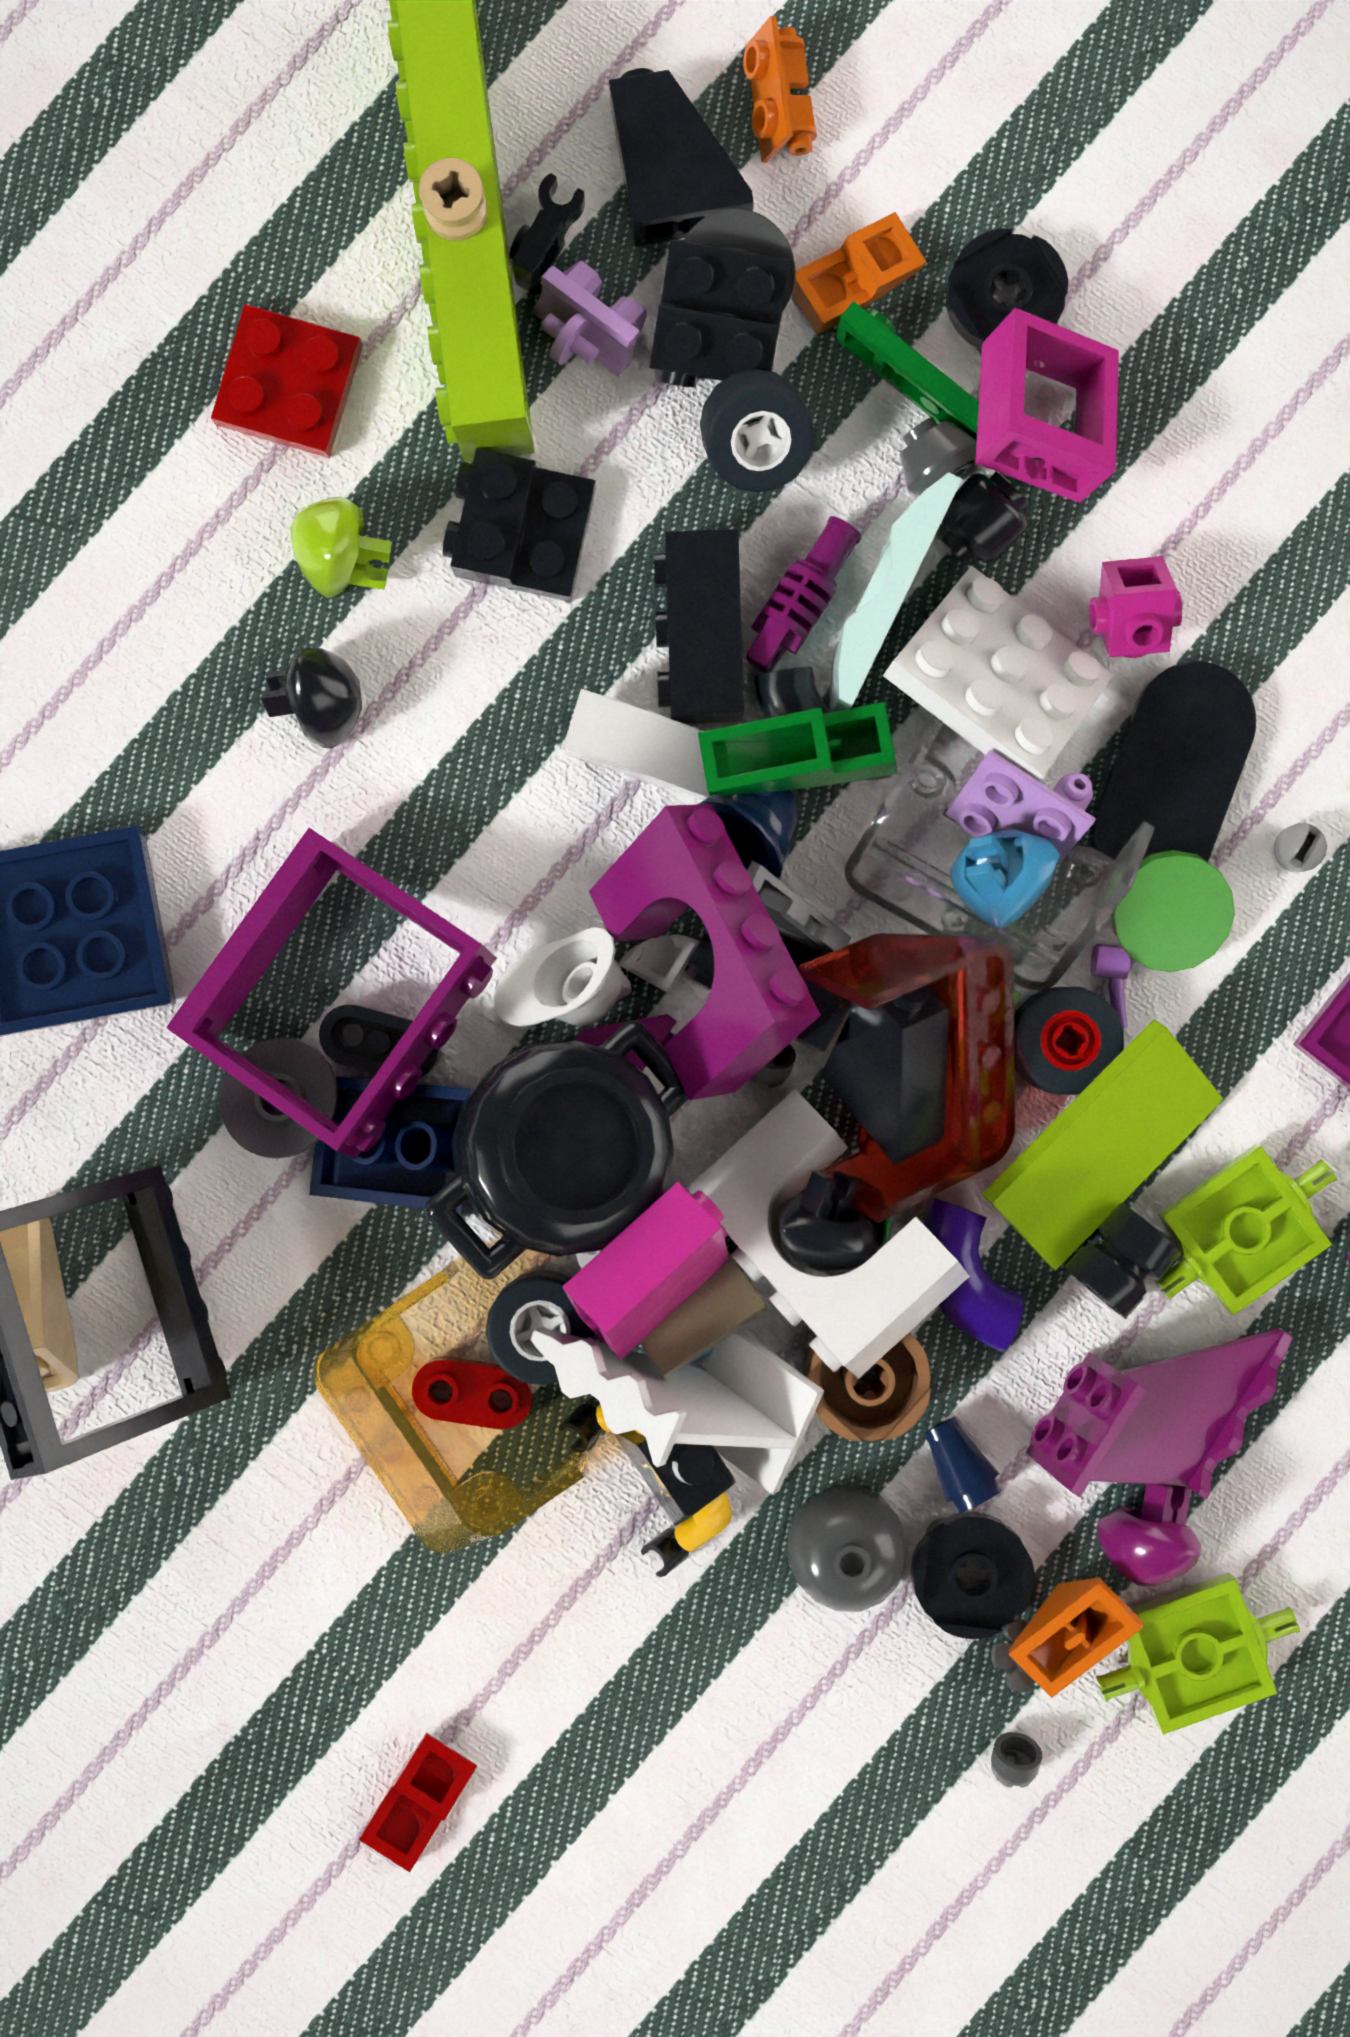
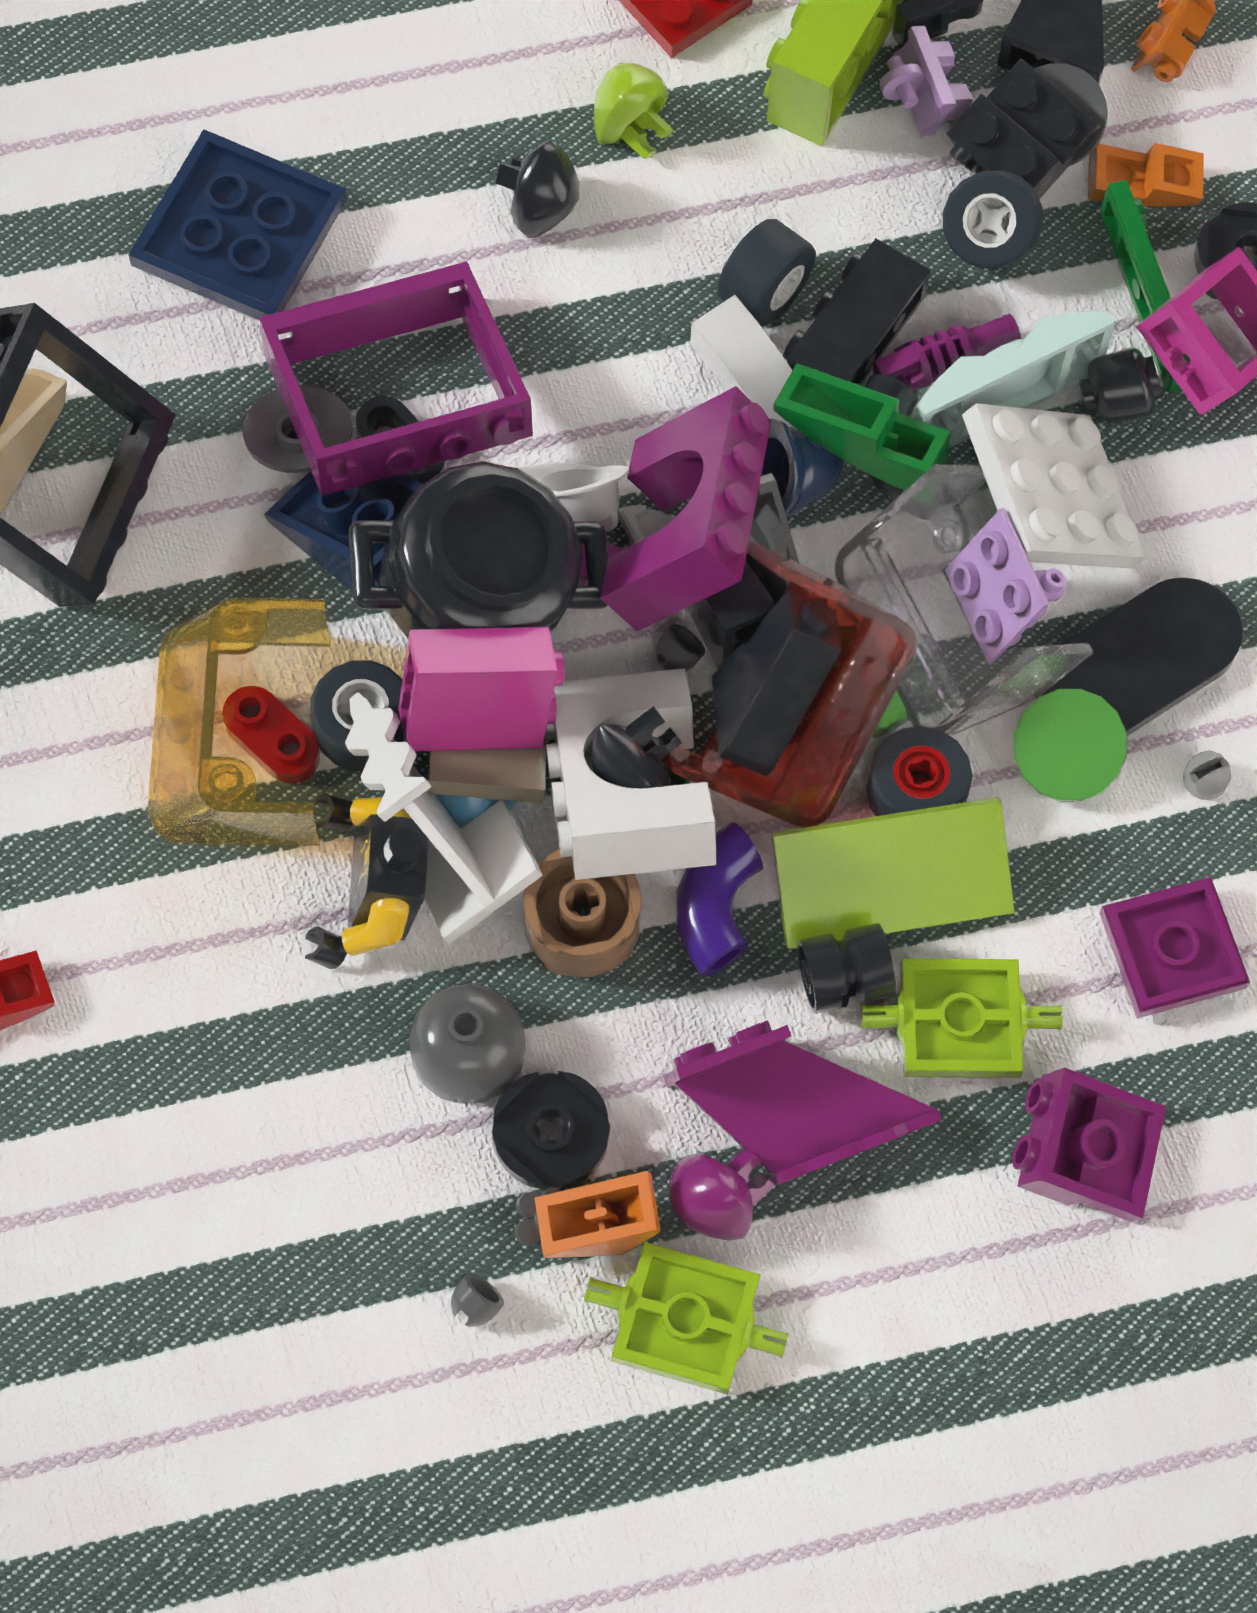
camera: 30 degrees right, 20 degrees down
black plate [442,448,597,602] -> none
dark grey cone [900,417,977,496] -> none
dark blue cone [923,1416,1002,1513] -> none
dark azure piece [949,829,1060,929] -> none
dark pink brick [1089,556,1183,658] -> none
medium lavender hand [1090,944,1131,1028] -> none
none -> black wheel [717,219,816,326]

